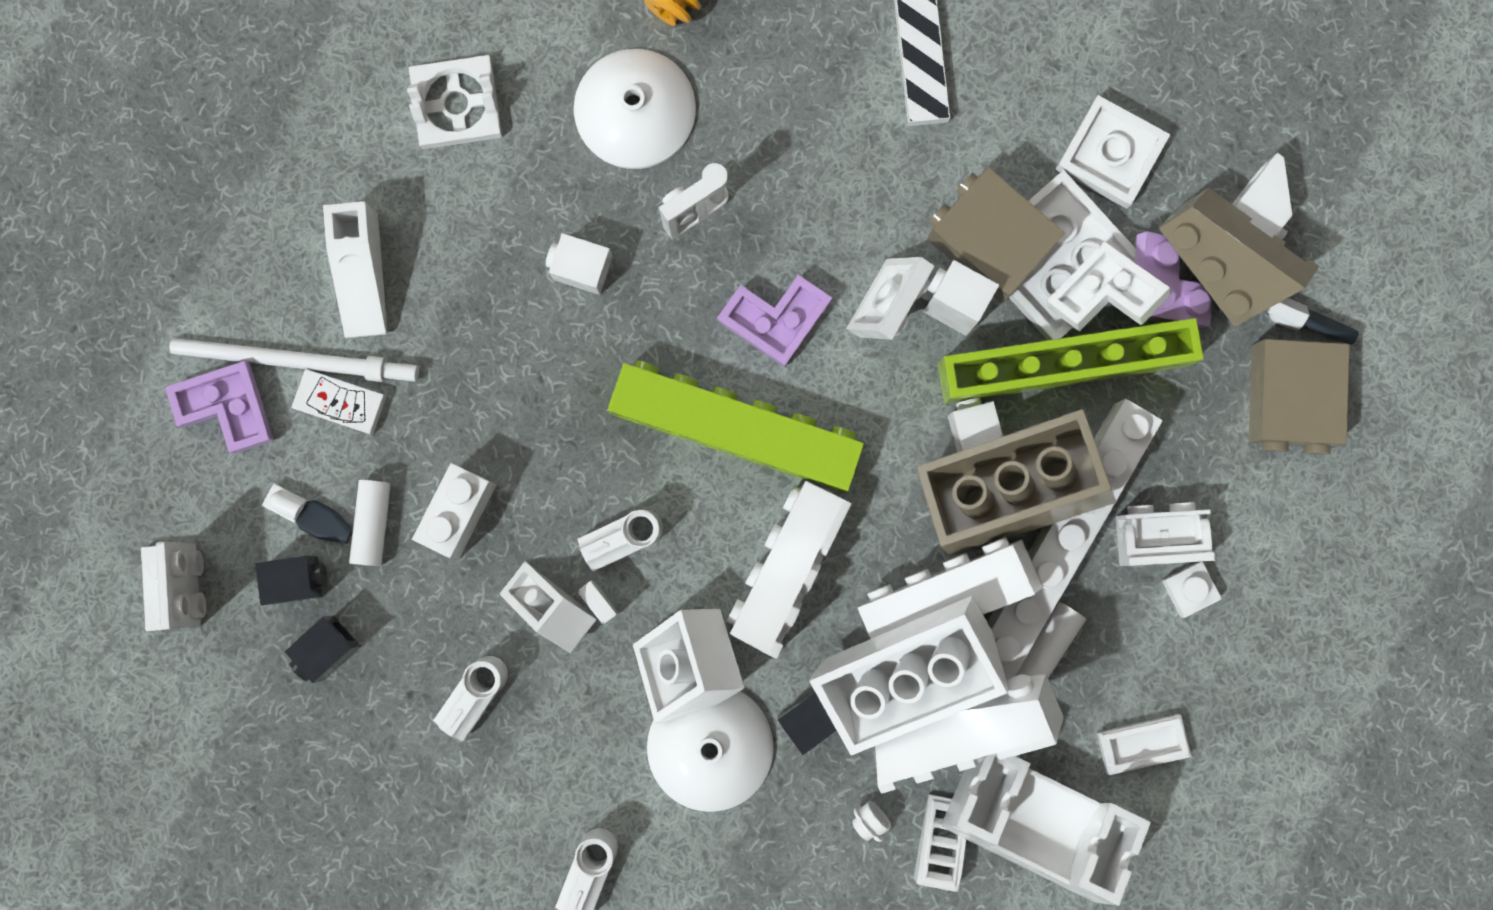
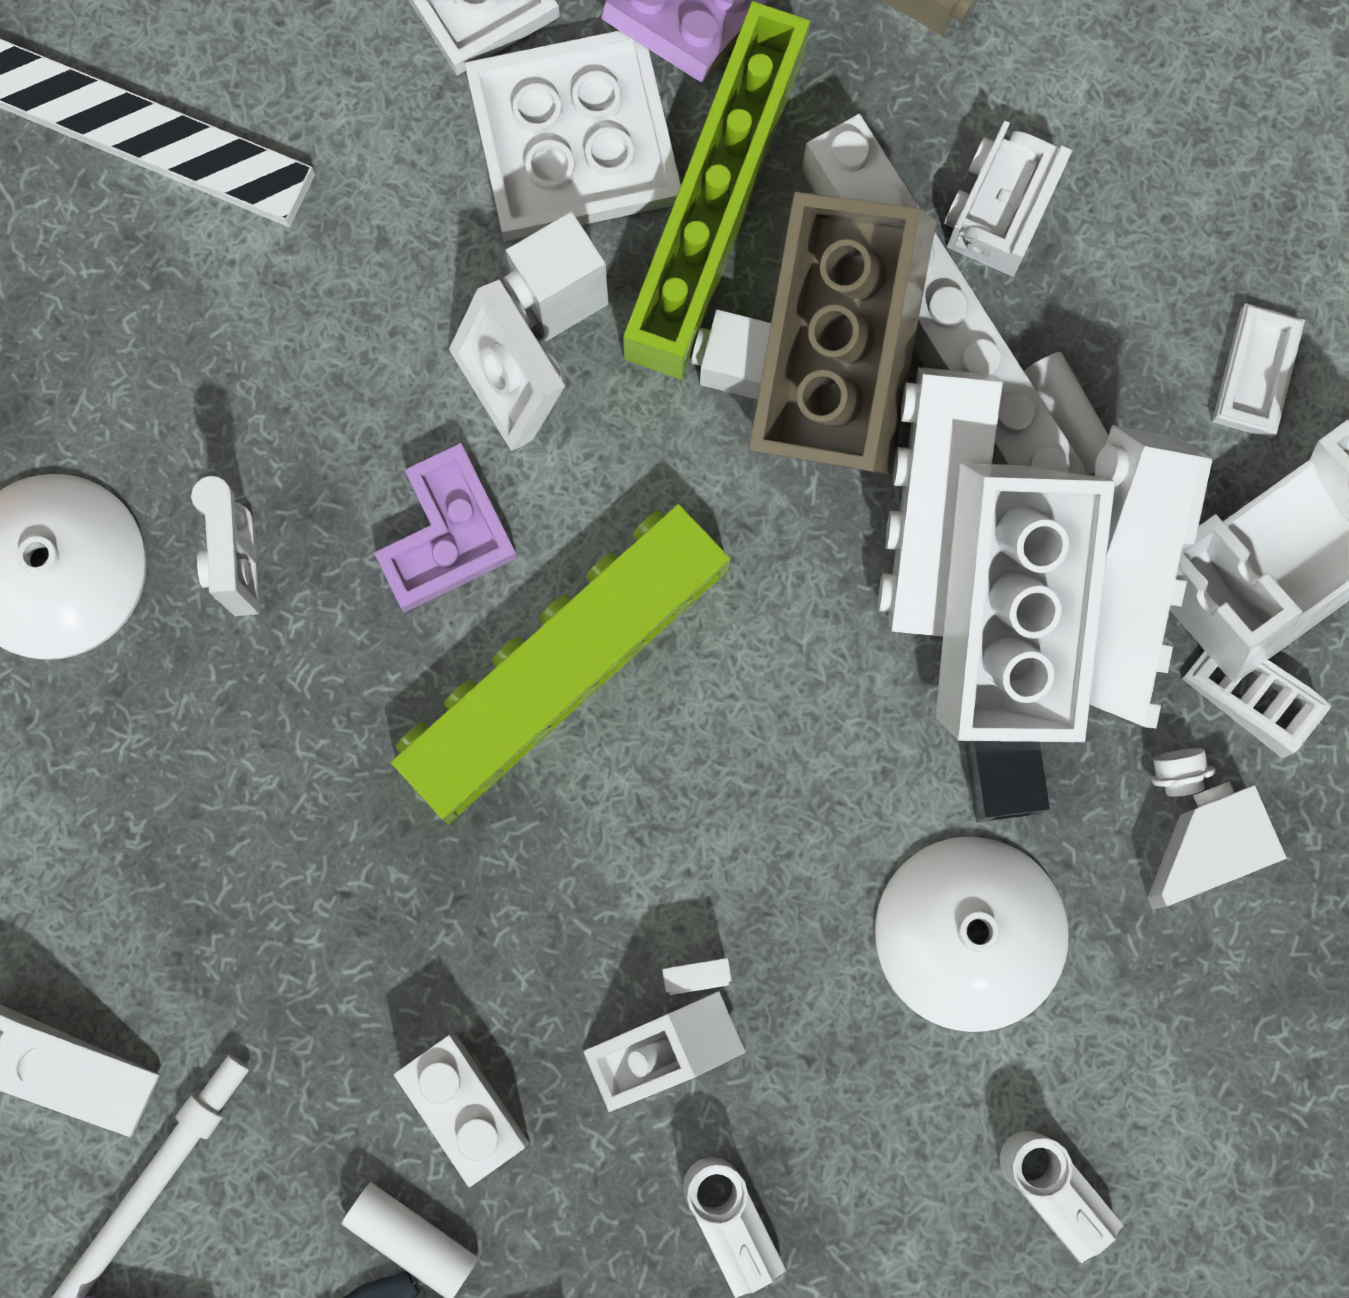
camera: 65 degrees left, 5 degrees down
white tile [291,369,387,435] -> none
white brick [546,233,613,295] -> none
white piece [577,509,663,572] -> none
white slope [633,609,744,724] -> none
white wedge [726,481,851,659] -> none
dark tan brick [927,167,1065,304] -> none
white plate [1046,241,1171,332] -> none
white plate [1162,561,1222,618] -> none
none -> white slope [1147,781,1287,909]

